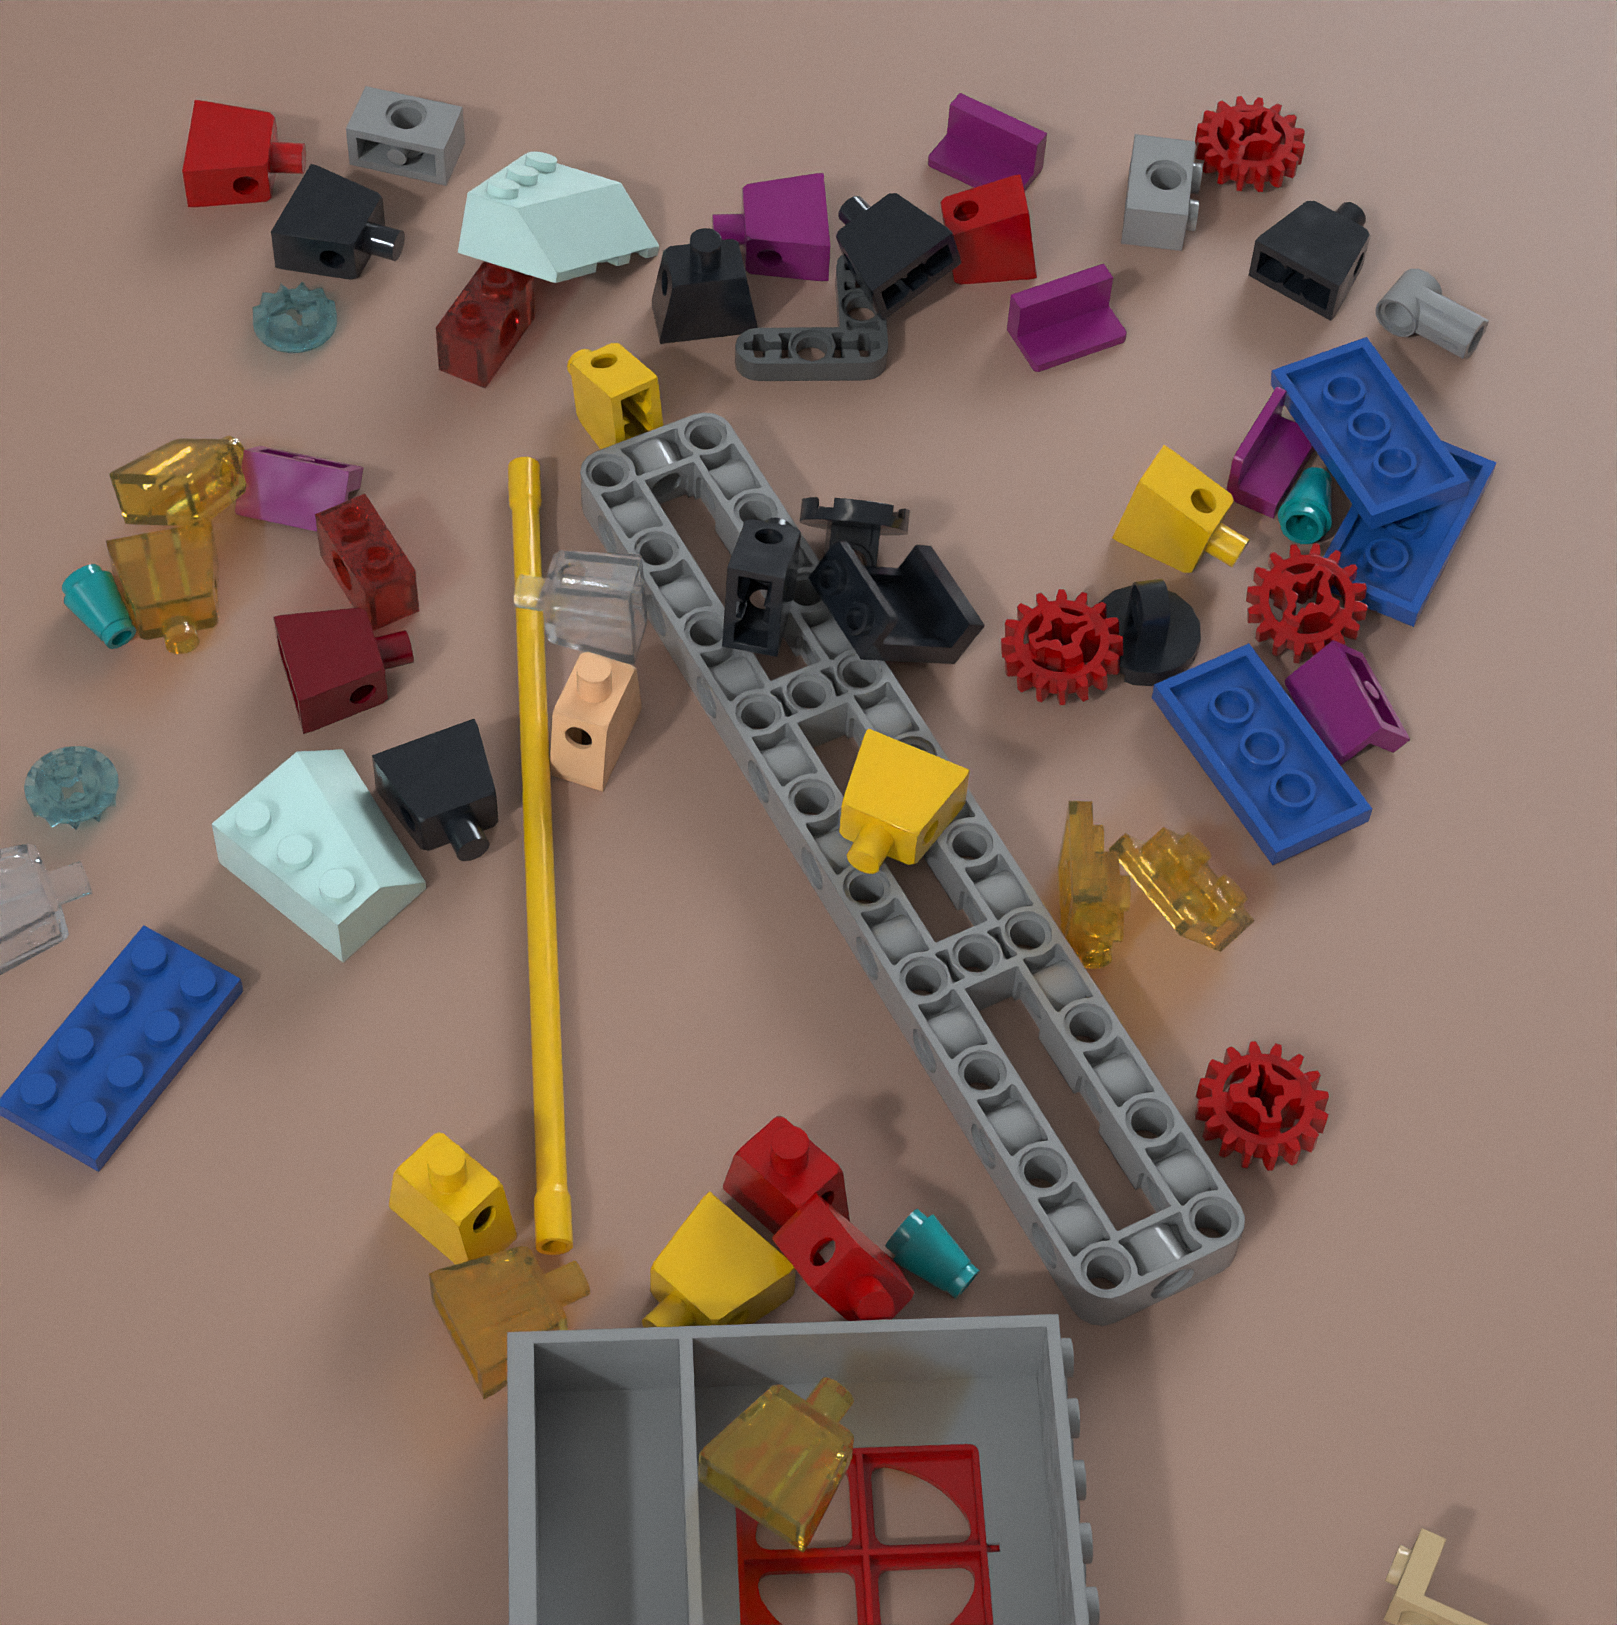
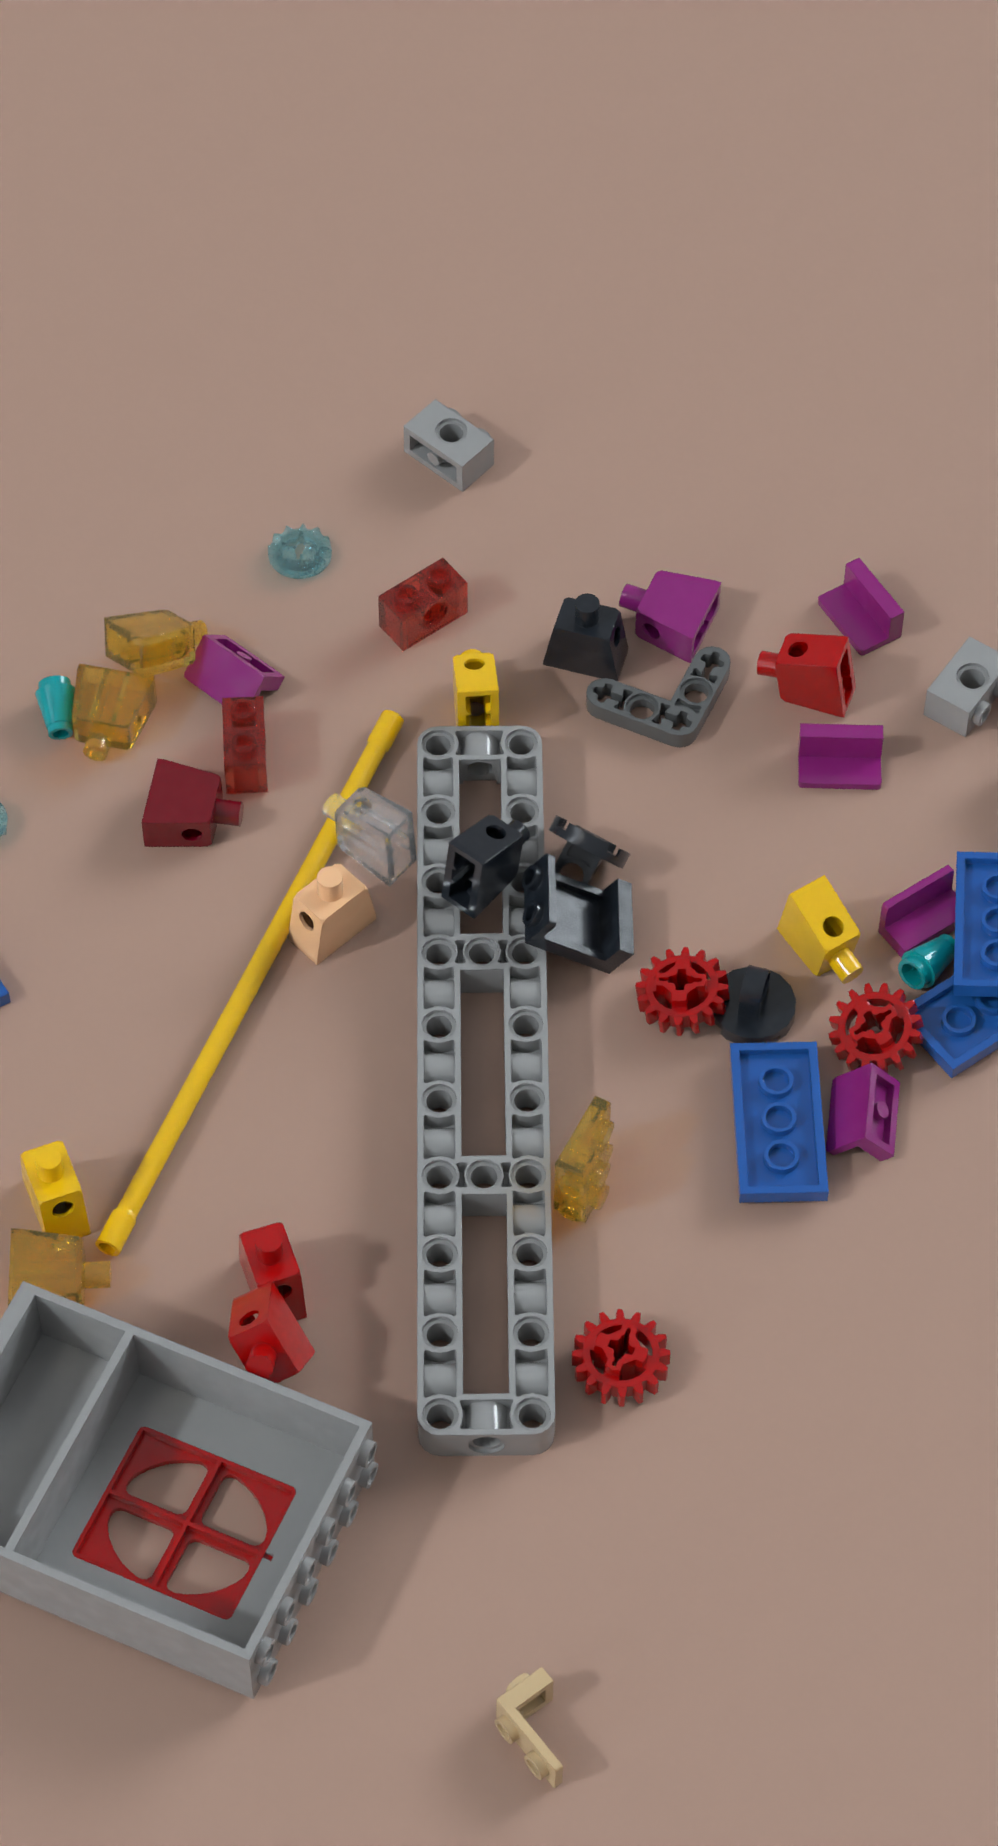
camera: 30 degrees right, 0 degrees up
red torso [182,100,306,208] -> none
light aqua wedge [212,749,426,963] -> none
black torso [271,164,405,280] -> none
black torso [372,719,499,861] -> none
light aqua wedge [458,152,659,283] -> none
yellow torso [642,1191,796,1328] -> none
clear yellow torso [698,1377,854,1552] -> none
black torso [836,193,962,321] -> none
yellow torso [839,728,970,874] -> none
teal cone [885,1209,980,1299] -> none
clear yellow plate [1109,827,1255,952] -> none

